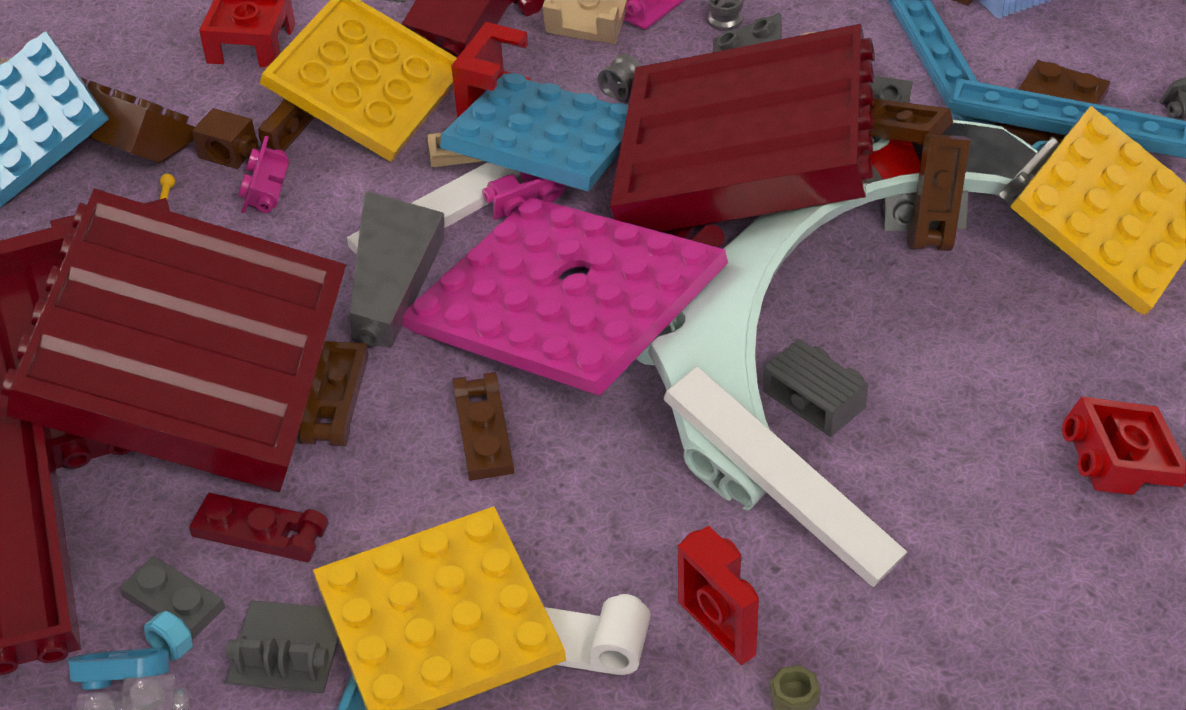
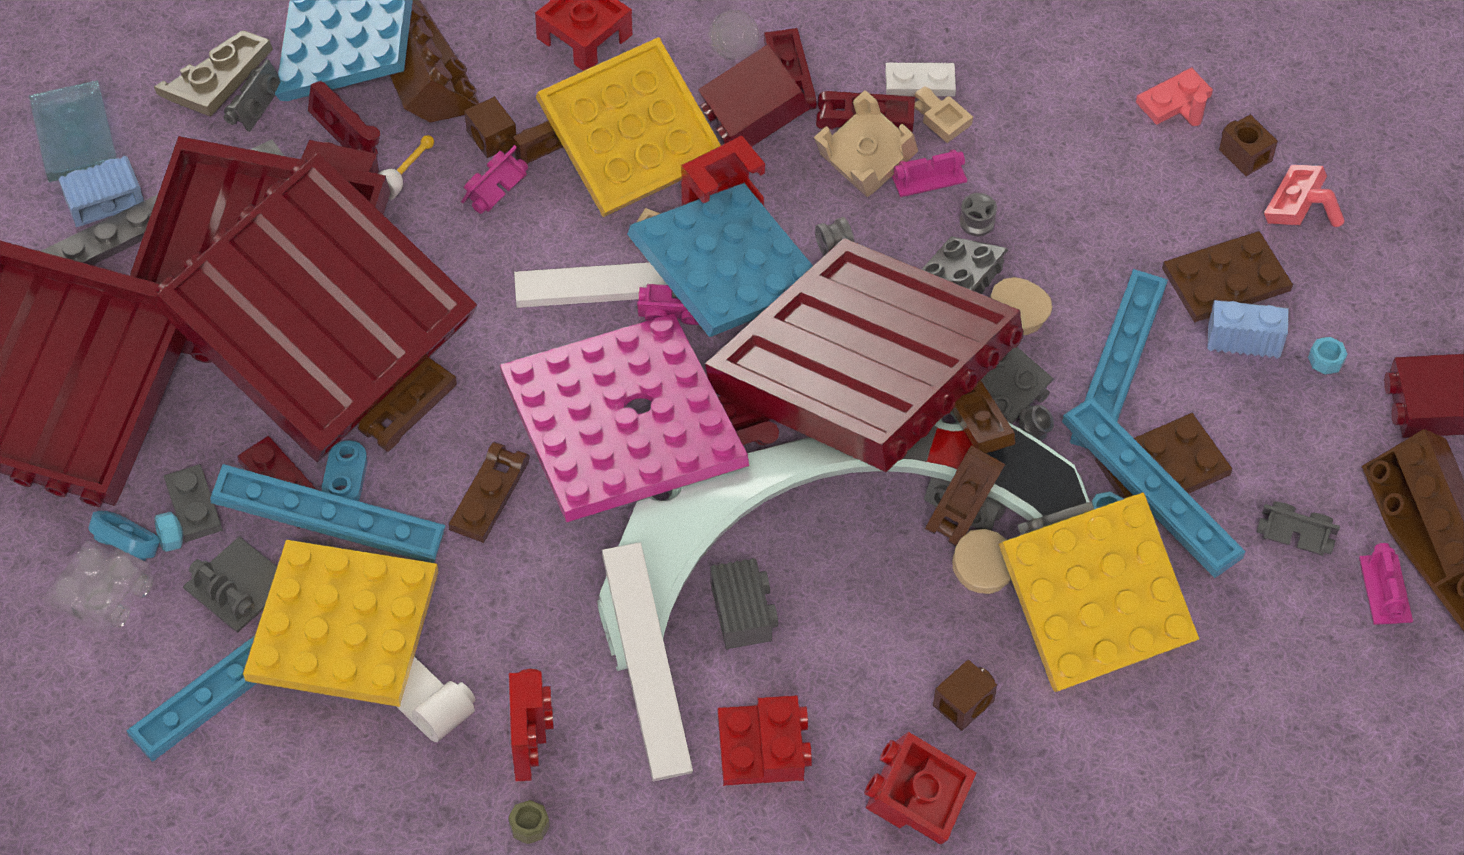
camera: 30 degrees right, 10 degrees up
flat silver slope [350,191,444,348] -> none
none -> dark azure tile [210,464,445,563]
none -> dark red plate [308,80,380,155]
none -> dark azure plate [322,440,368,501]
none -> red plate [717,695,812,786]
none -> reddish brown brick [933,659,998,731]
none -> tan piece [952,529,1012,594]

